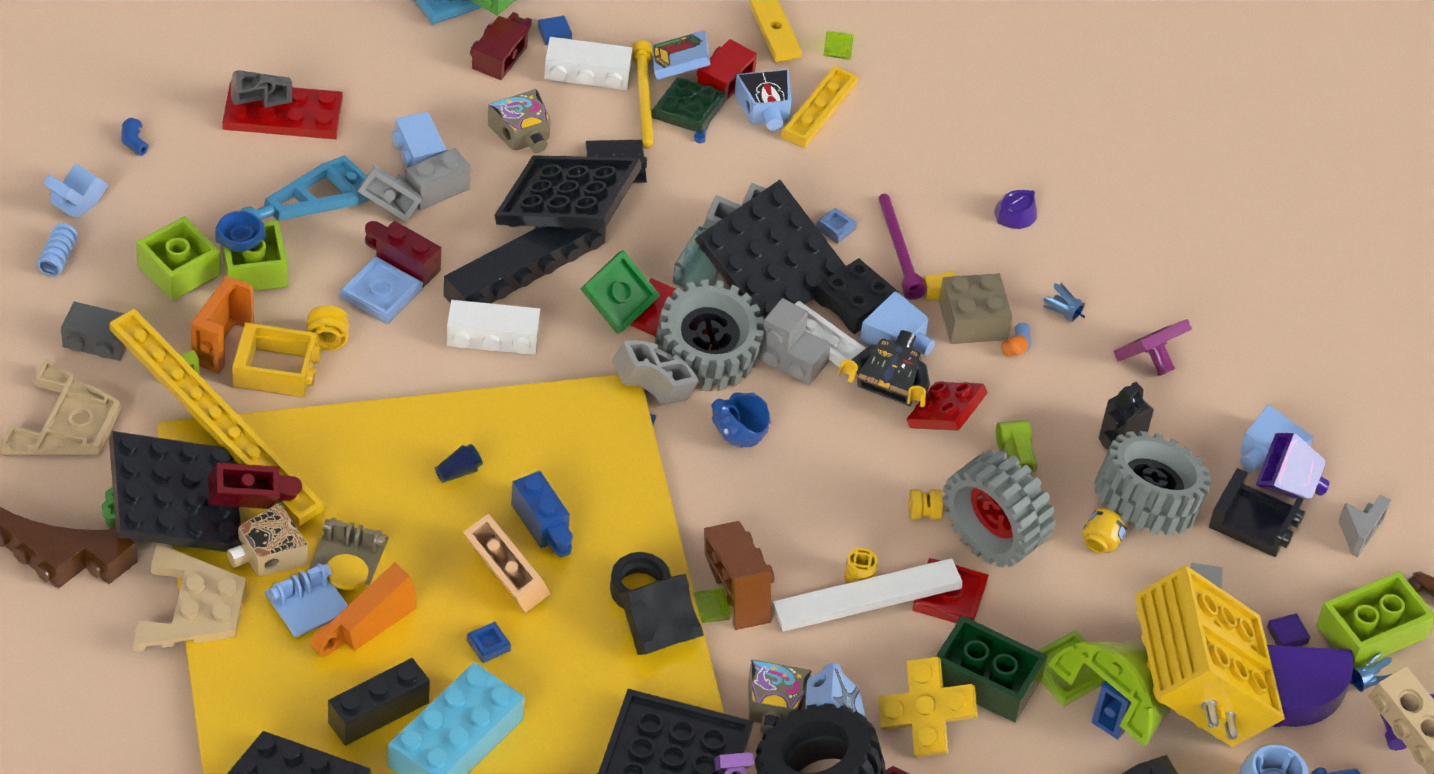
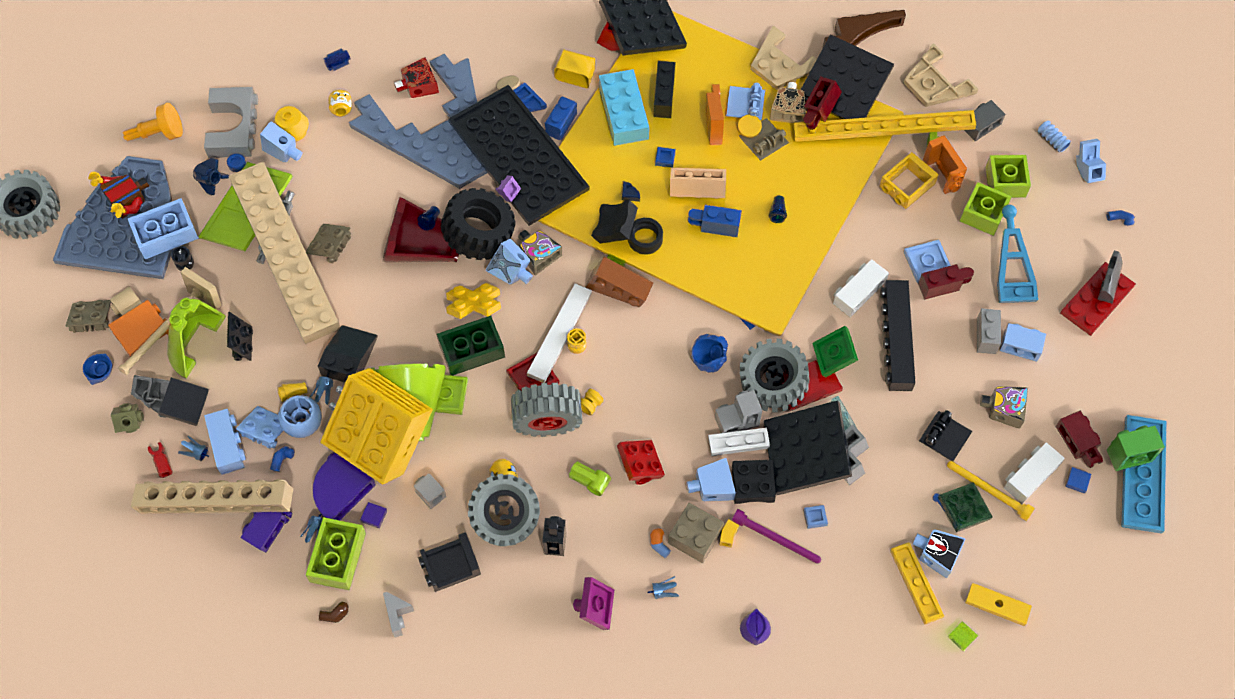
camera: 135 degrees right, 15 degrees up
blue hat [215,211,265,252] -> none
yellow wheel [306,305,349,351] -> none
light grey slope [357,165,422,222] -> none
black plate [494,155,642,230] -> none
light grey brick [612,340,699,405] -> none
light blue tile [652,30,710,79] -> none
red brick [696,39,757,103] -> none
torso [837,330,930,407] -> none
light blue torso [1240,405,1313,472] -> none
torso [1255,433,1330,499] -> none
none -> dark blue tile [622,181,640,202]

